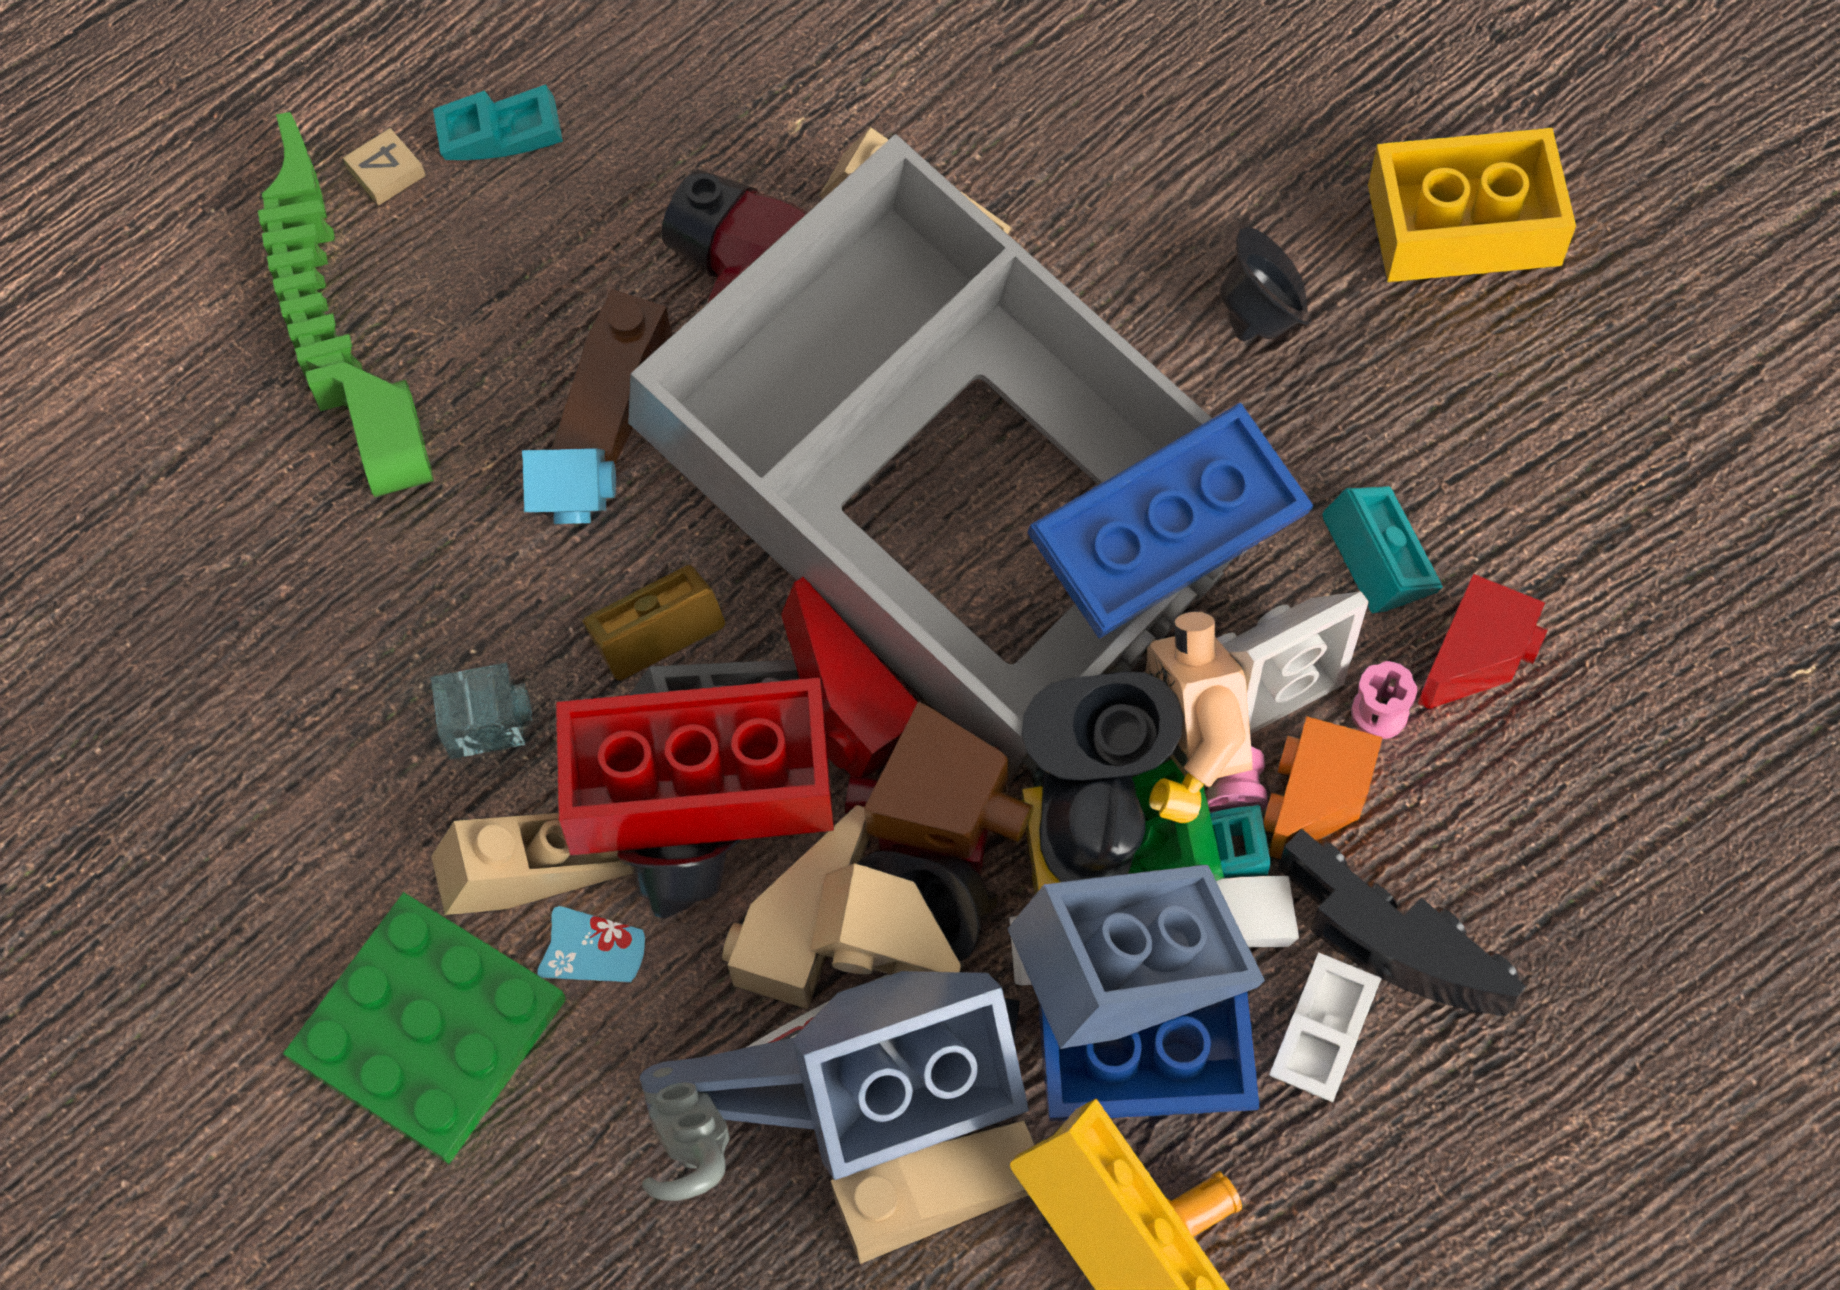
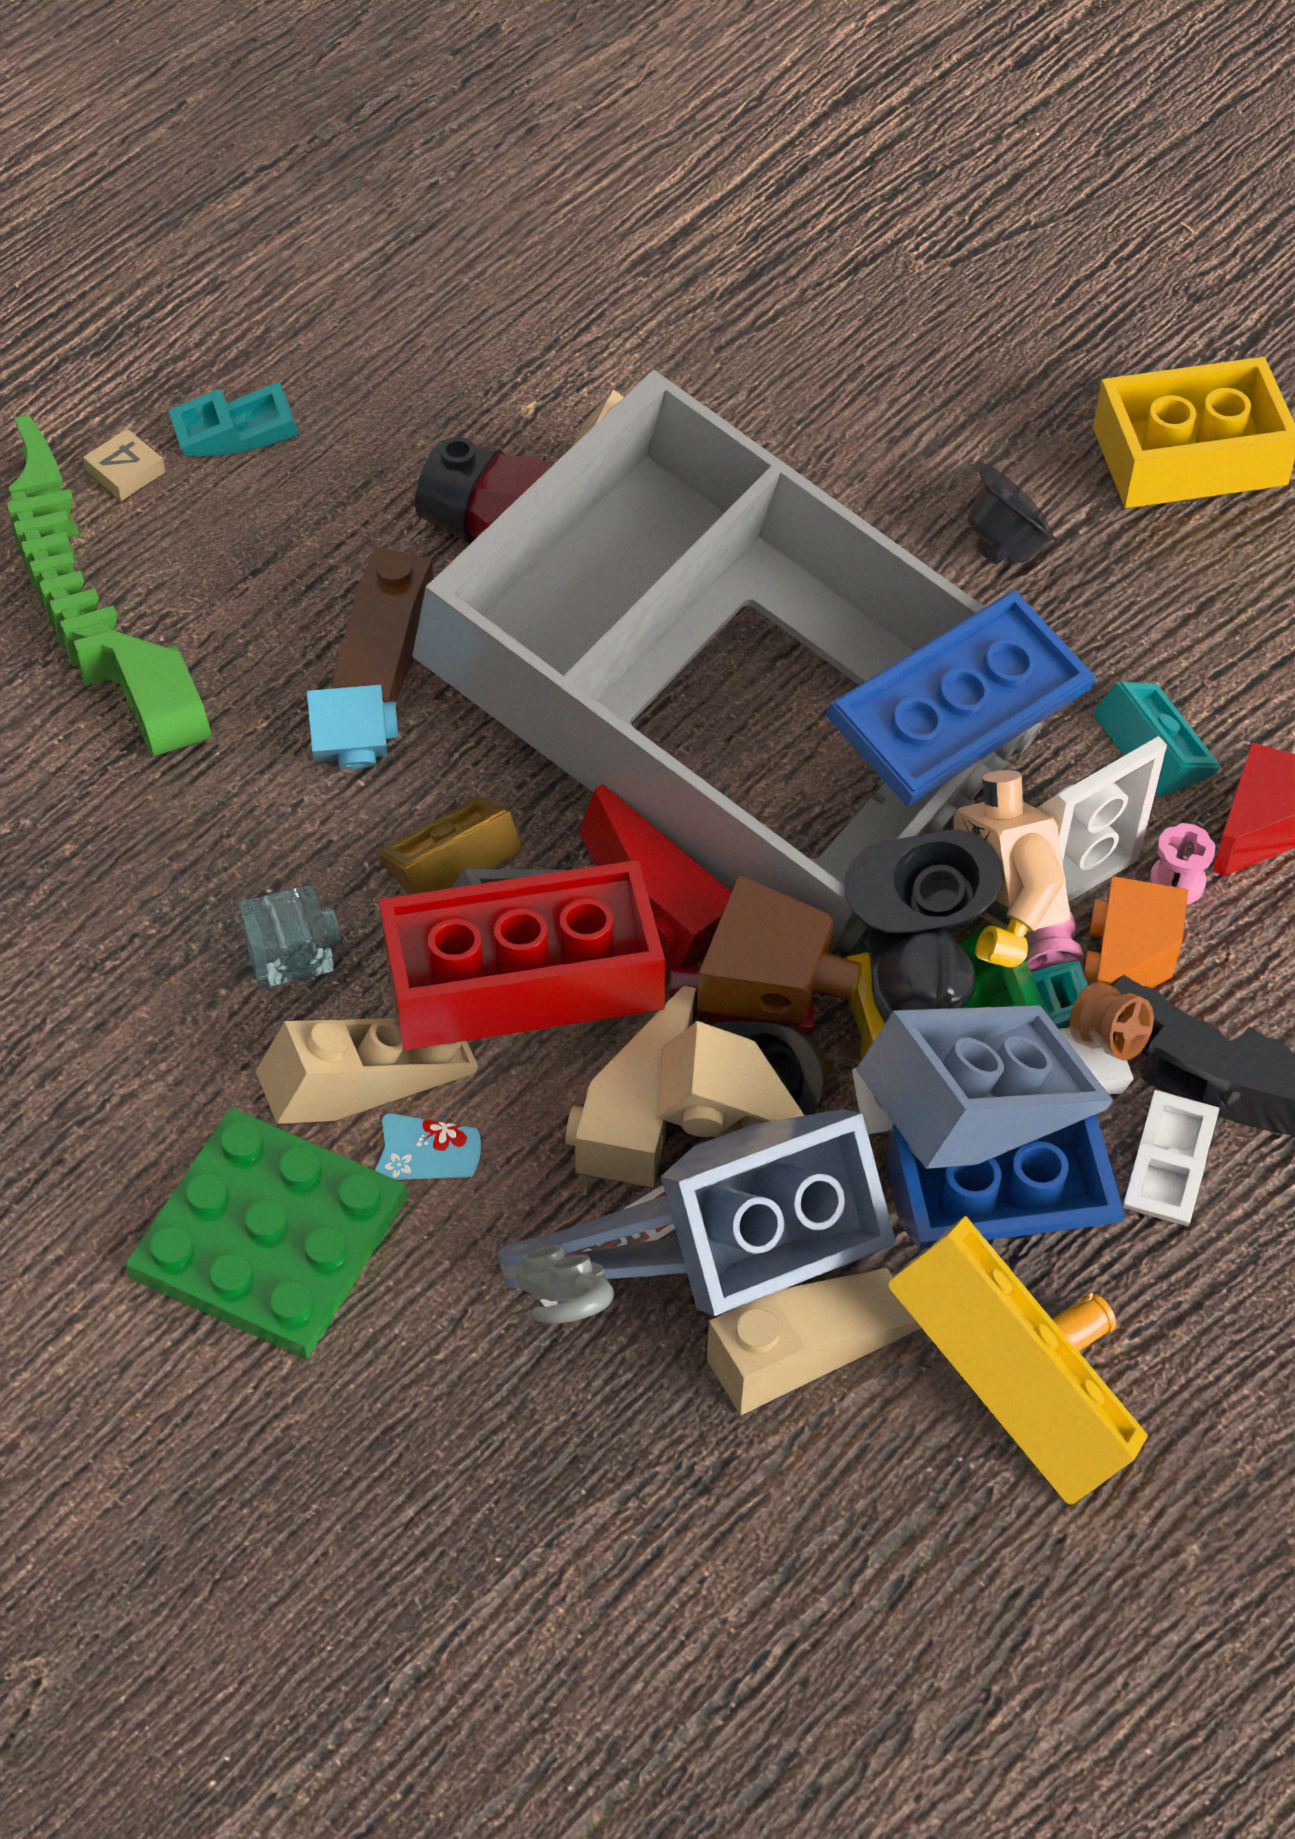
camera: 10 degrees left, 10 degrees down
black piece [617,839,743,919] -> none
none -> dark orange wheel [1069,982,1154,1061]

